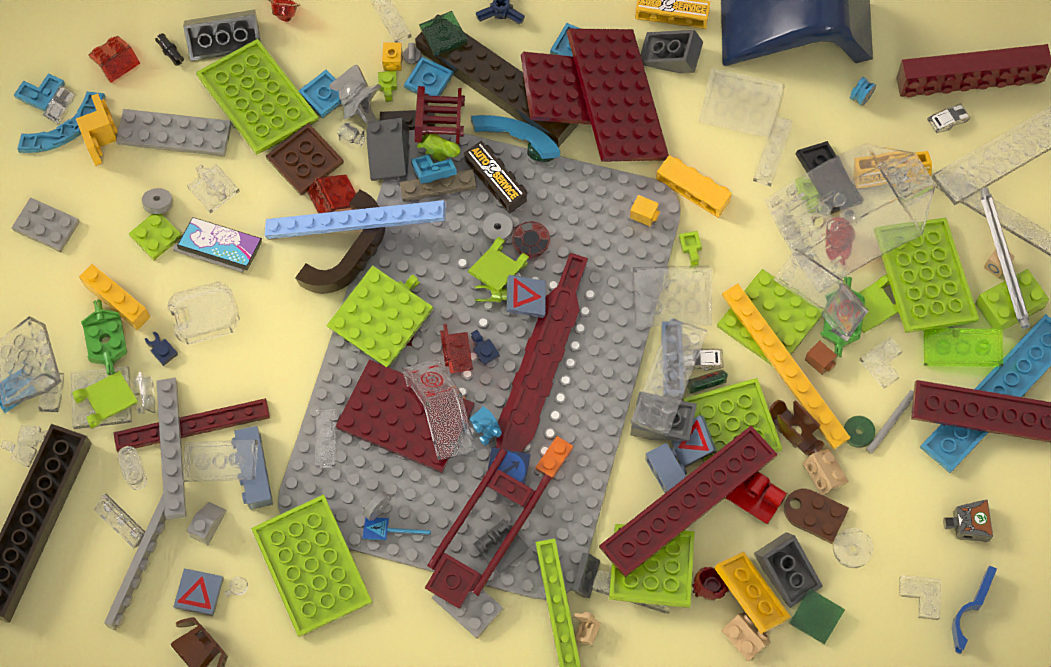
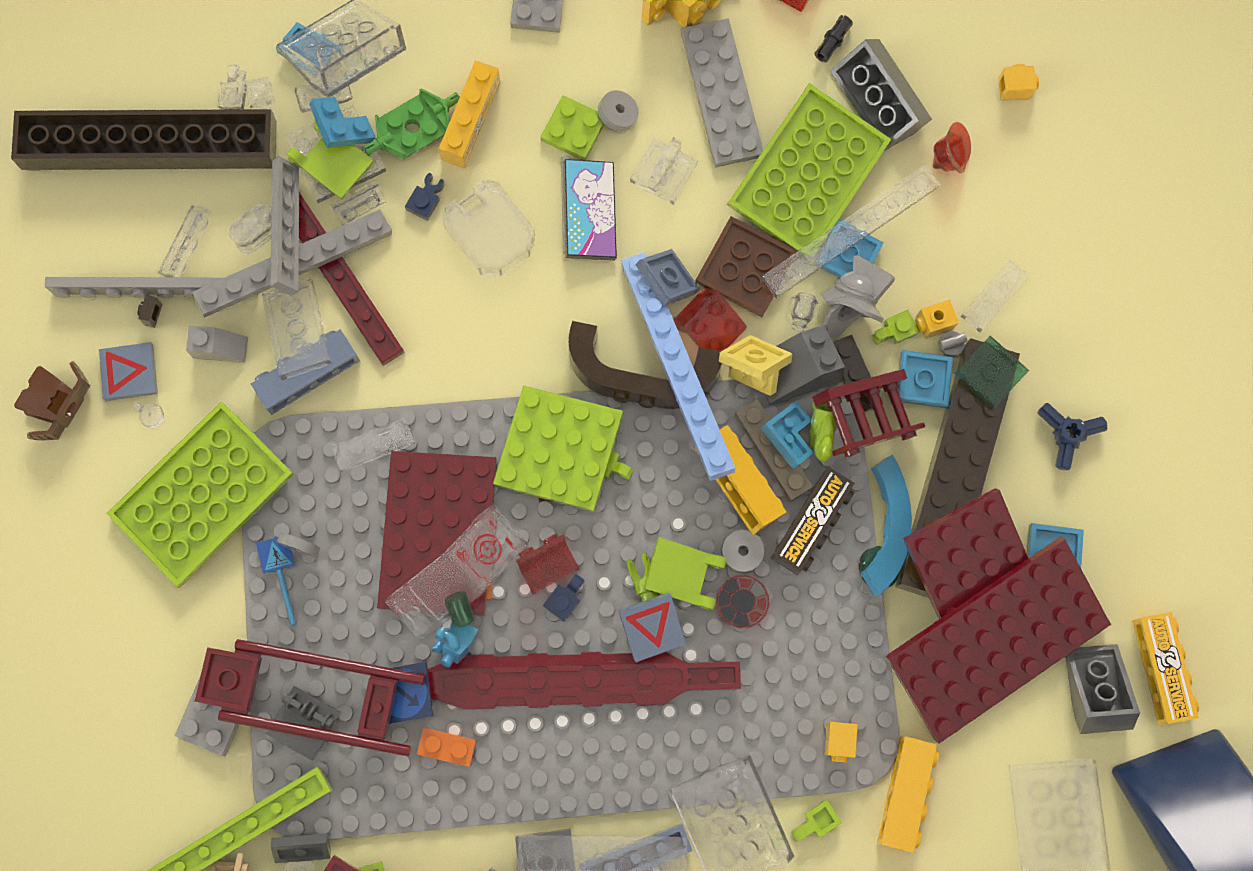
camera: 60 degrees right, 10 degrees up
none -> dark brown plate [137,294,163,328]
none -> light grey plate [271,156,299,296]
none -> dark azure plate [309,97,375,148]
none -> clear green piece [444,591,475,628]
none -> sand blue tile [635,249,700,306]
none -> yellow brick [695,425,786,535]
none -> light yellow bracket [719,335,792,396]
none -> clear plate [761,165,940,299]

